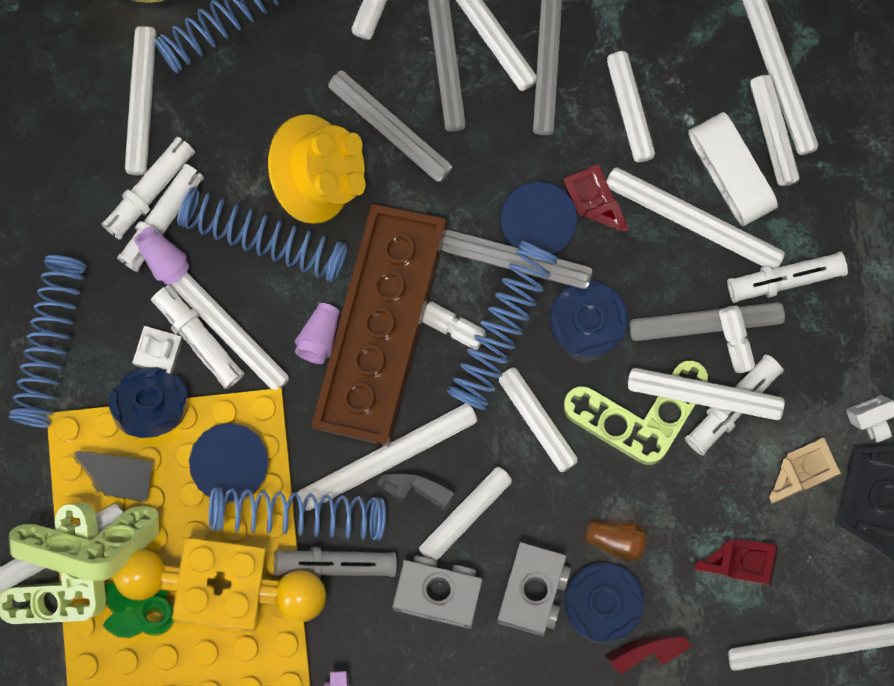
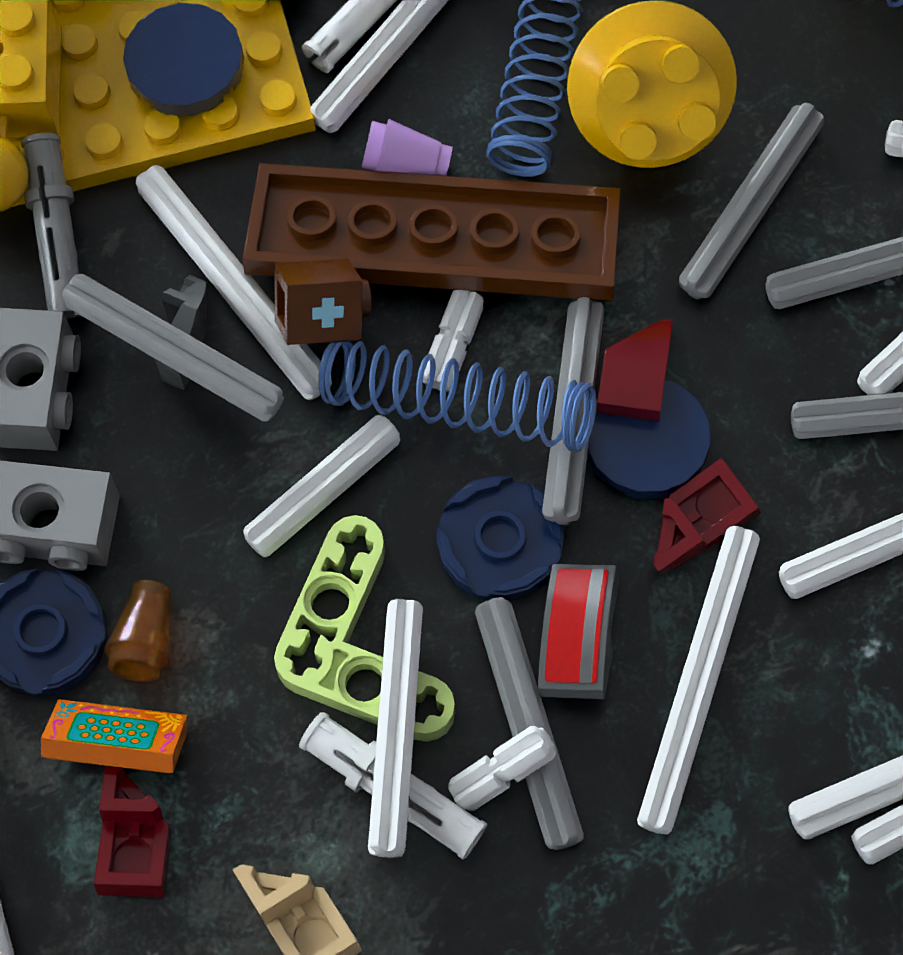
camera: 80 degrees right, 10 degrees down
medium blue piece [209,487,386,541] -> none
white axle [419,467,512,561] -> none
white beam [688,112,778,226] -> none
white pin [727,252,848,303] -> none
none -> orange tile [41,699,187,773]
none -> light grey axle [62,274,284,421]
none -> reddish brown brick [275,259,371,345]
none -> slope [538,564,619,699]
none -> dark red slope [596,319,673,421]

